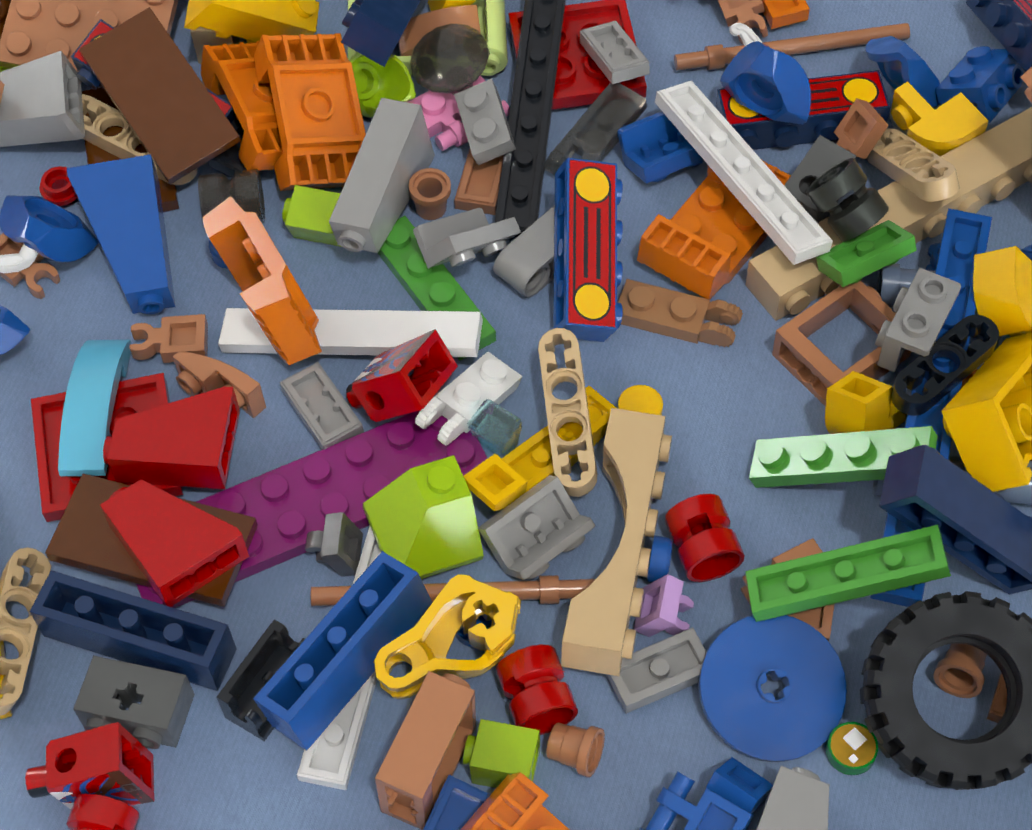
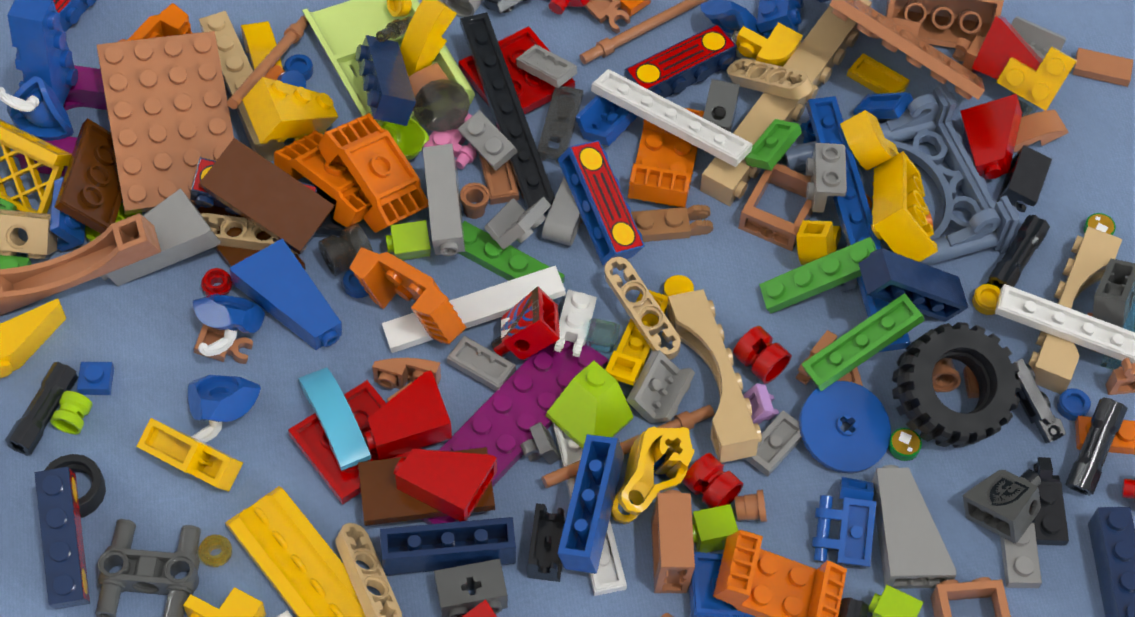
camera: 30 degrees left, 0 degrees up
nougat plate [130,314,208,363] -> none
blue tile [648,535,673,583] -> none
blue hat [720,23,811,125] -> none
pearl dark grey wheel [806,158,889,242] -> none
nougat plate [834,98,889,159] -> none
black beam [891,315,999,416] -> none

